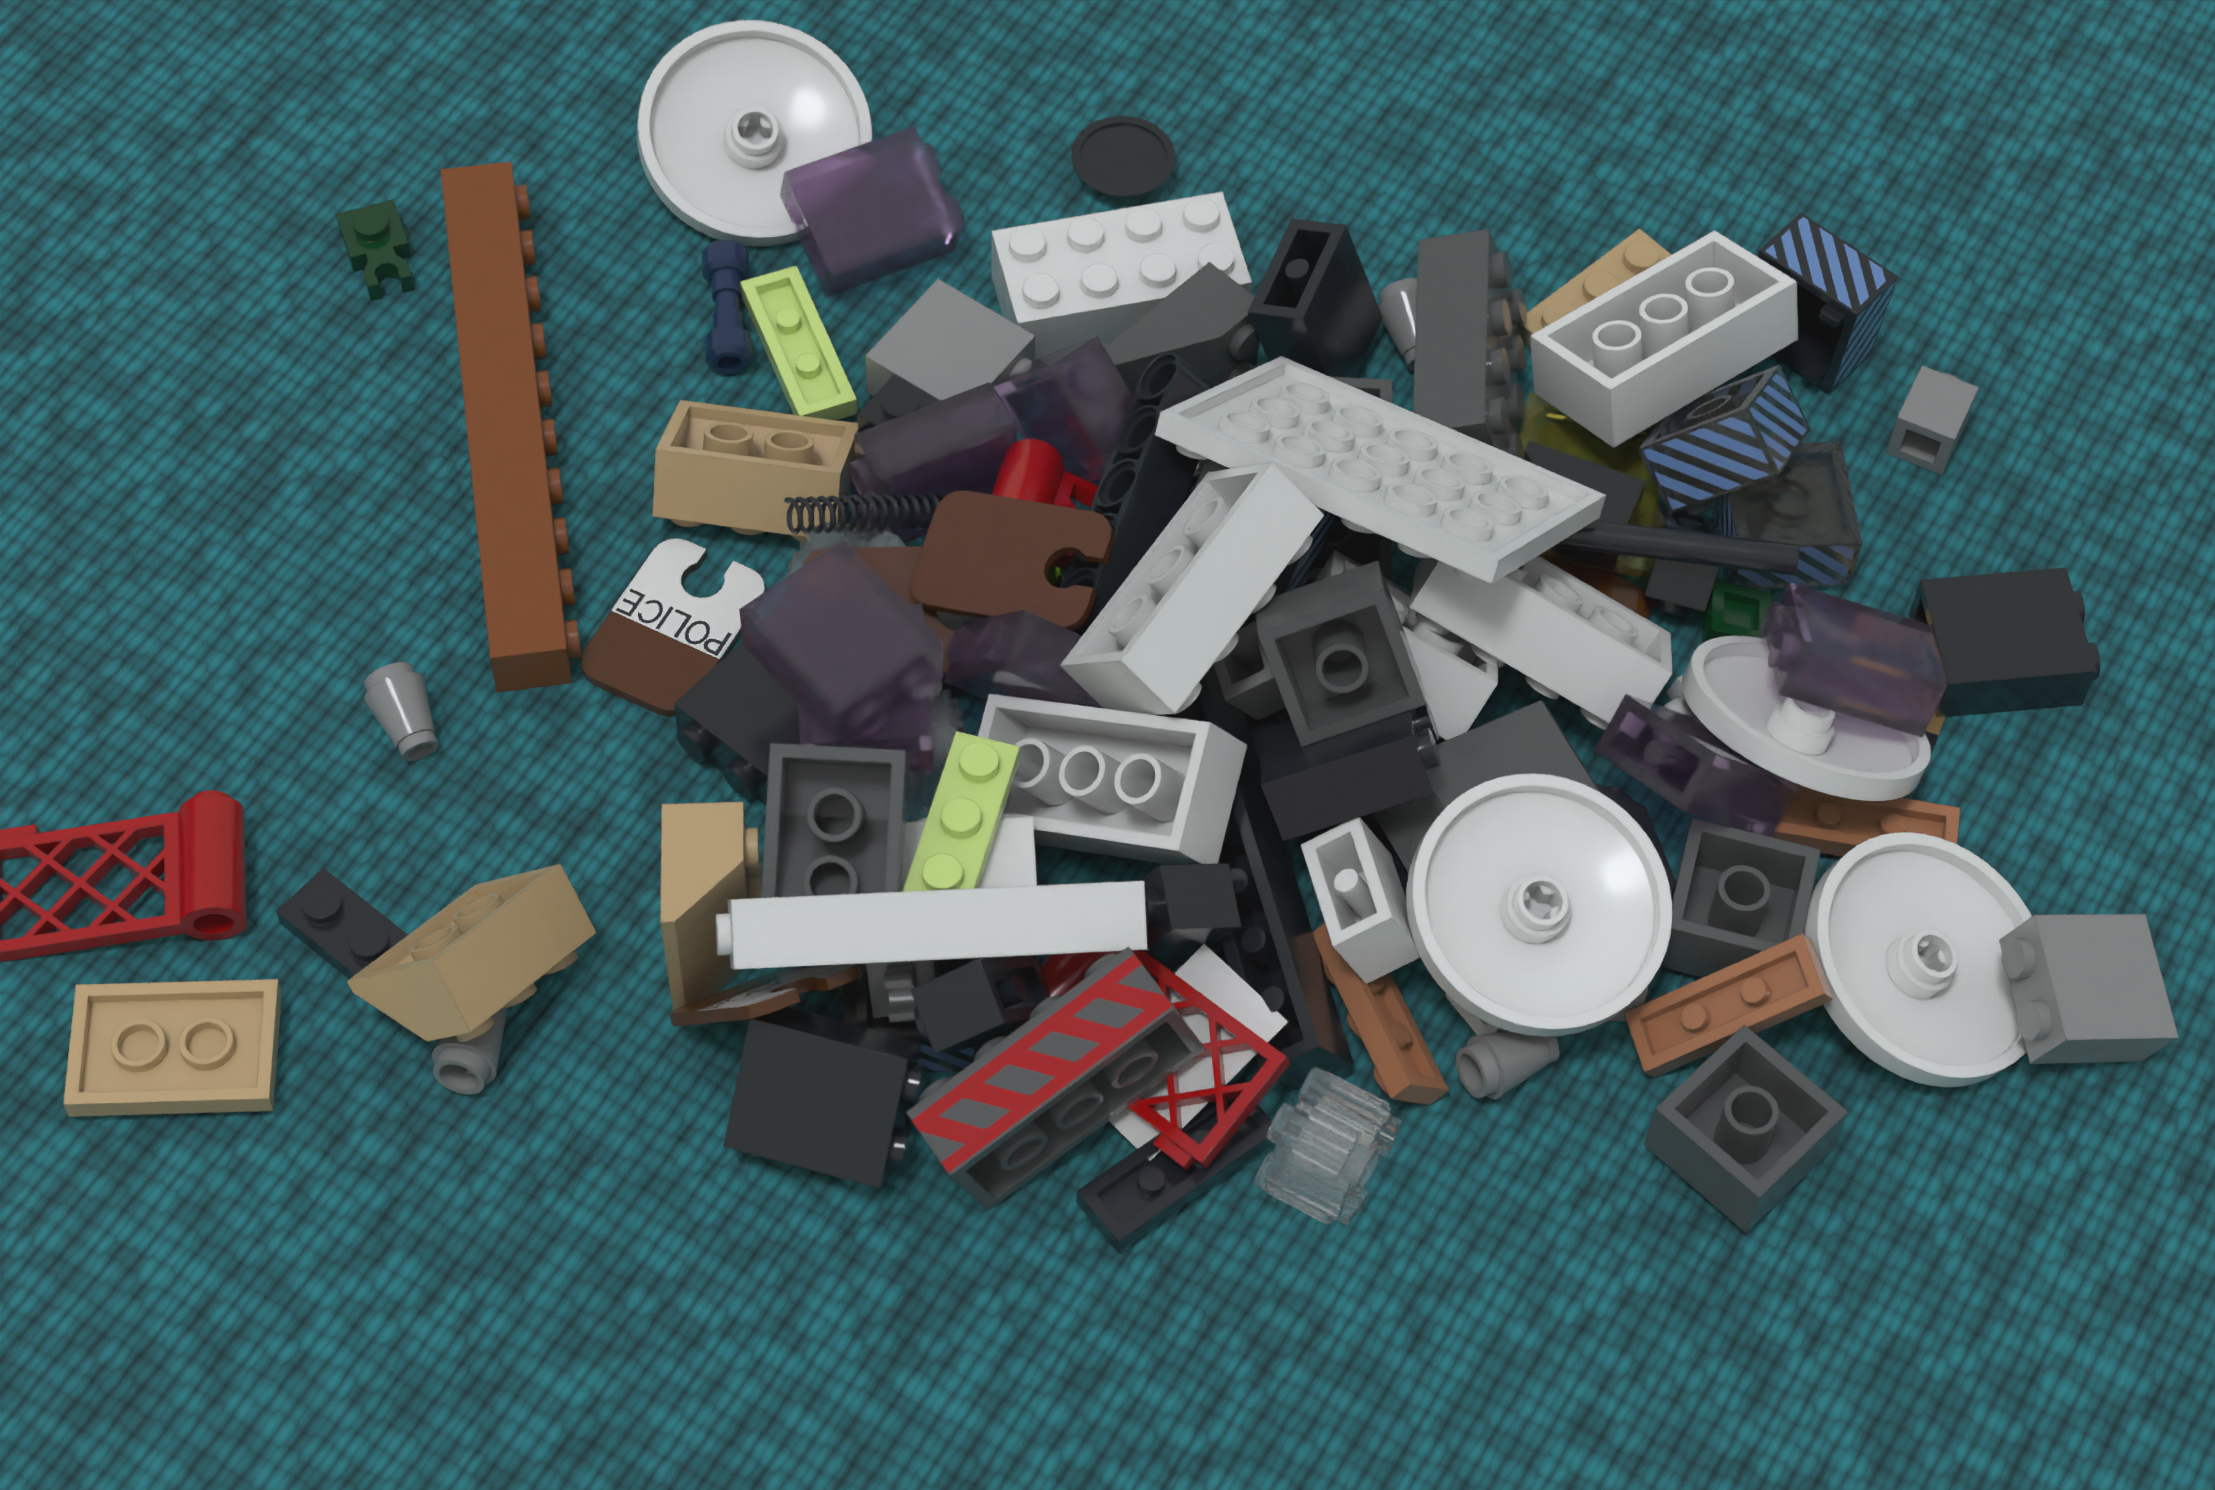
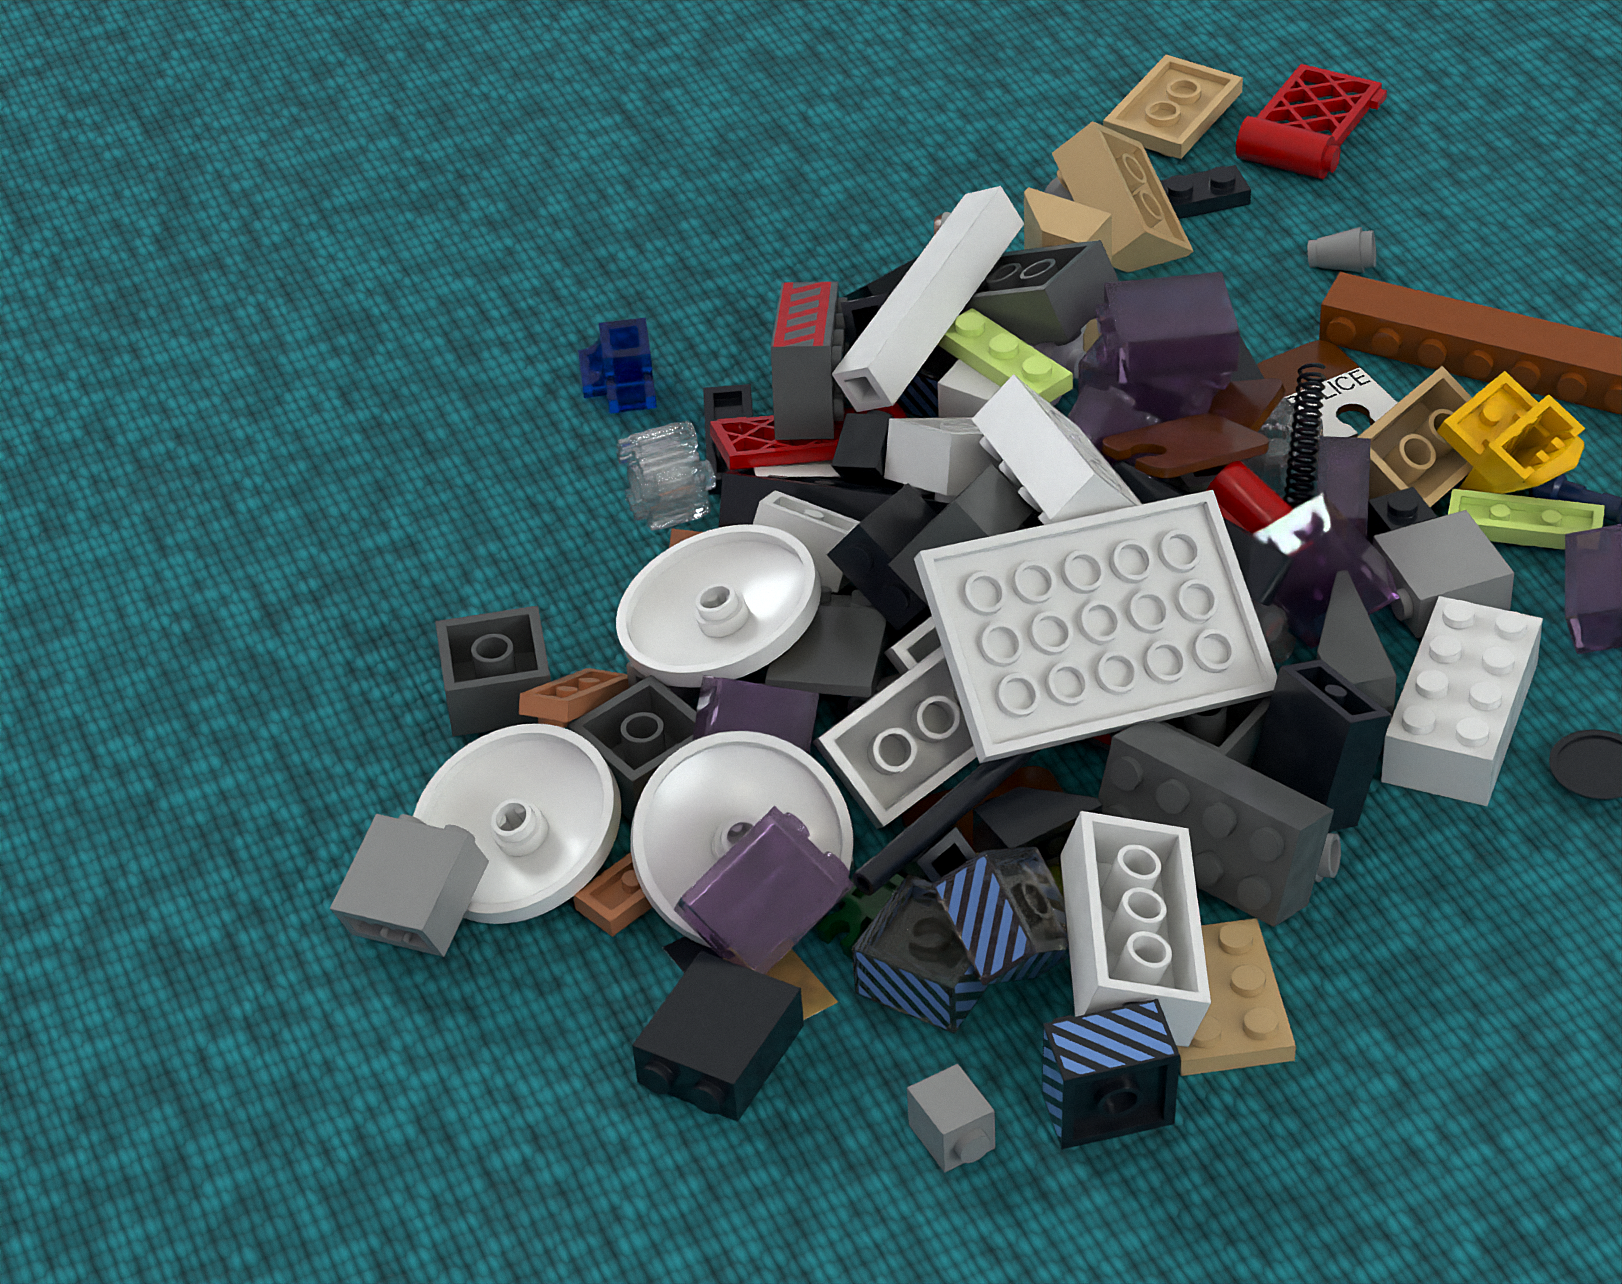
camera: 130 degrees right, 15 degrees down
none -> clear blue brick [578,317,657,413]
none -> yellow piece [1436,371,1585,494]

